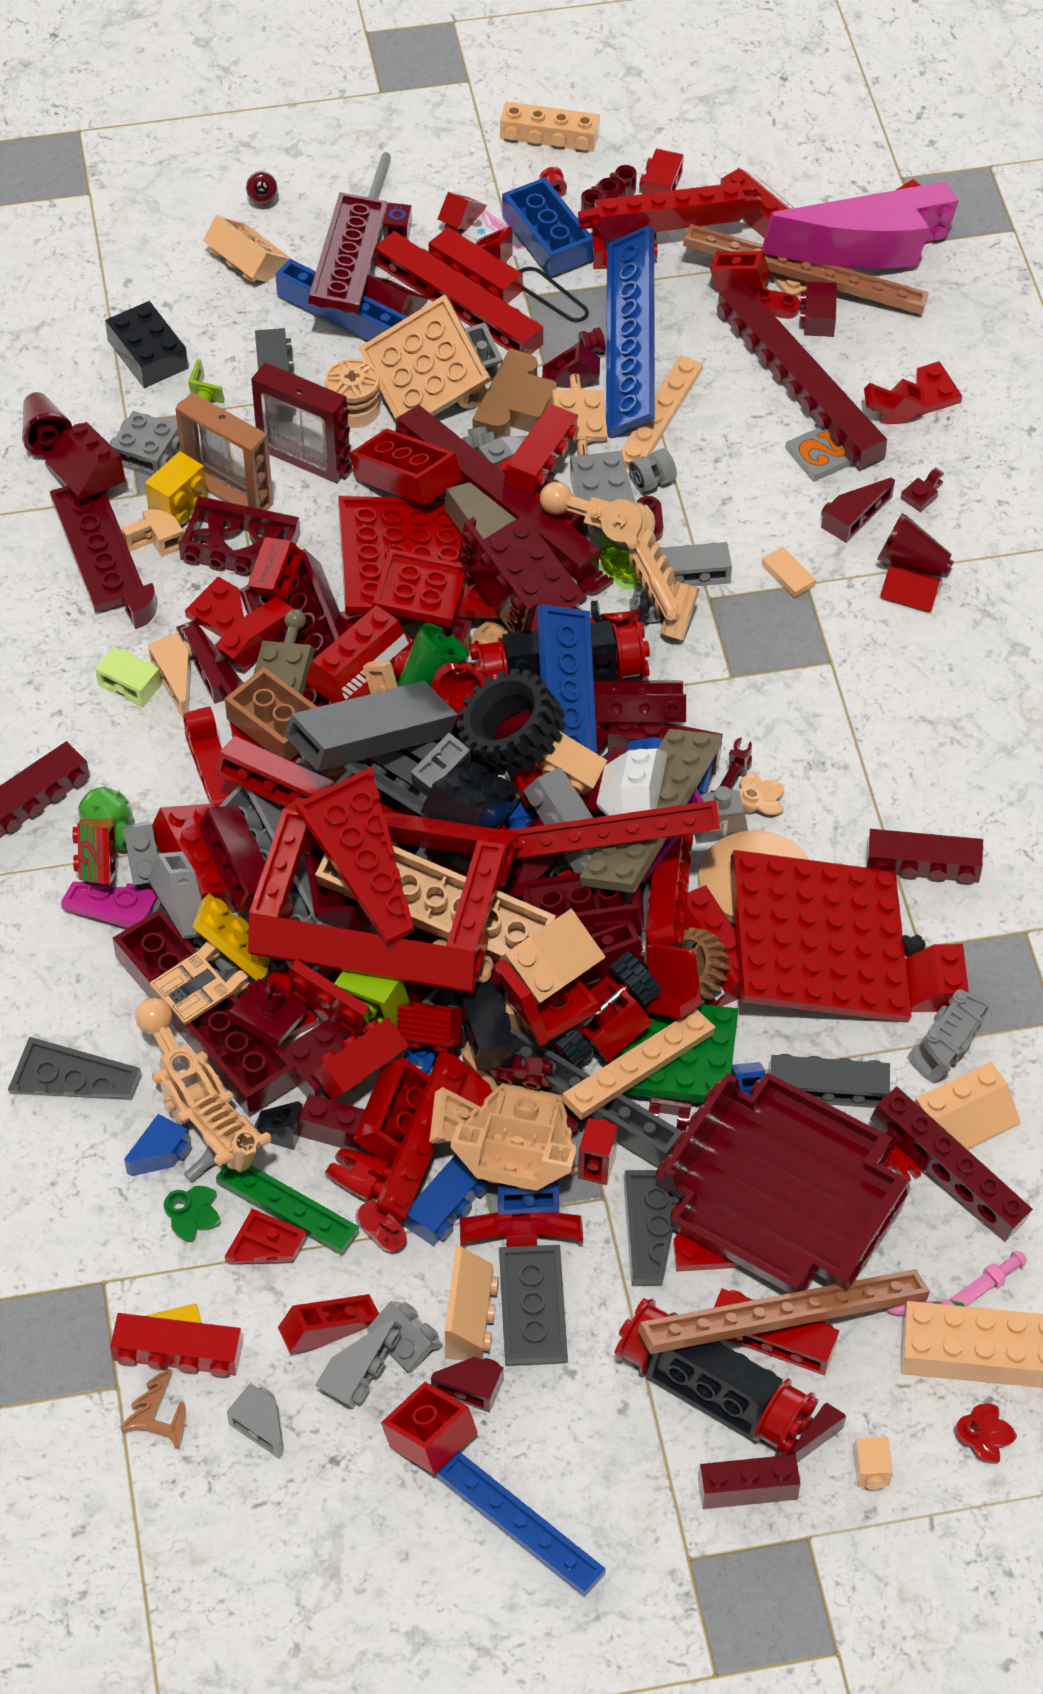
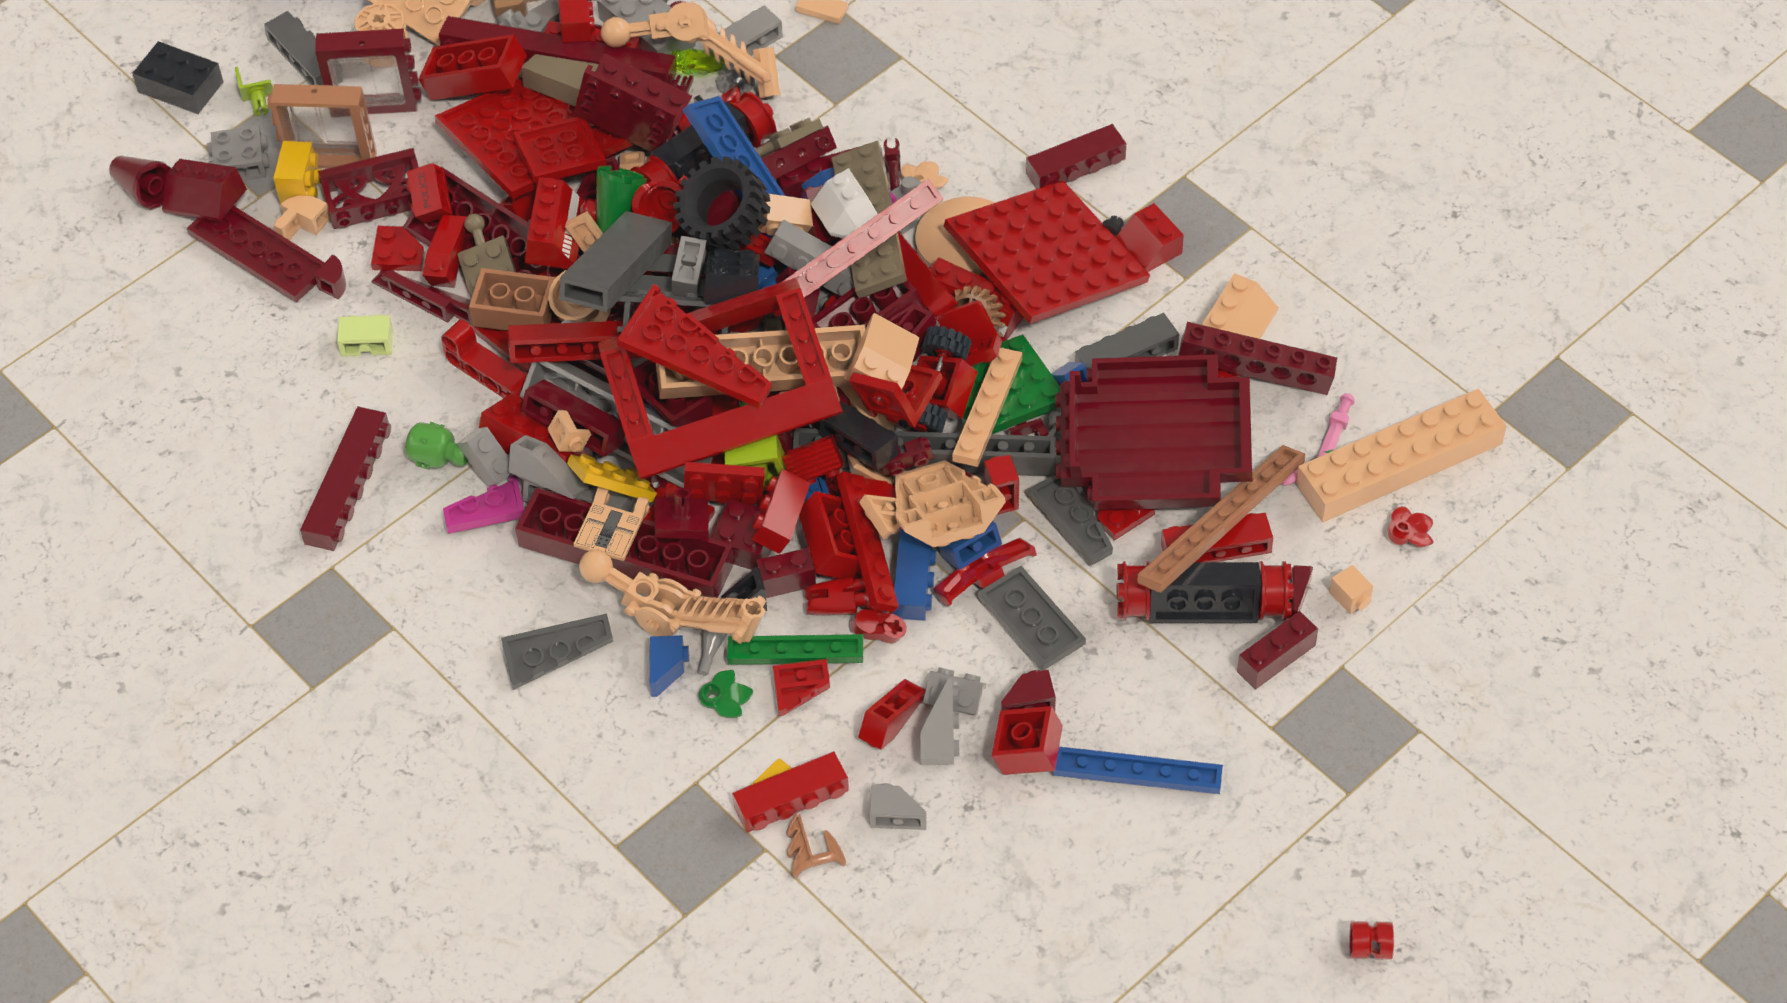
camera: 30 degrees left, 0 degrees up
red slope [72,818,116,884] -> none
light nougat slope [148,633,192,718] -> none
light nougat slope [445,1246,499,1361] -> none
light grey piece [908,989,990,1083] -> none
none -> light nougat bracket [548,410,591,452]
none -> dark tan plate [754,117,823,158]

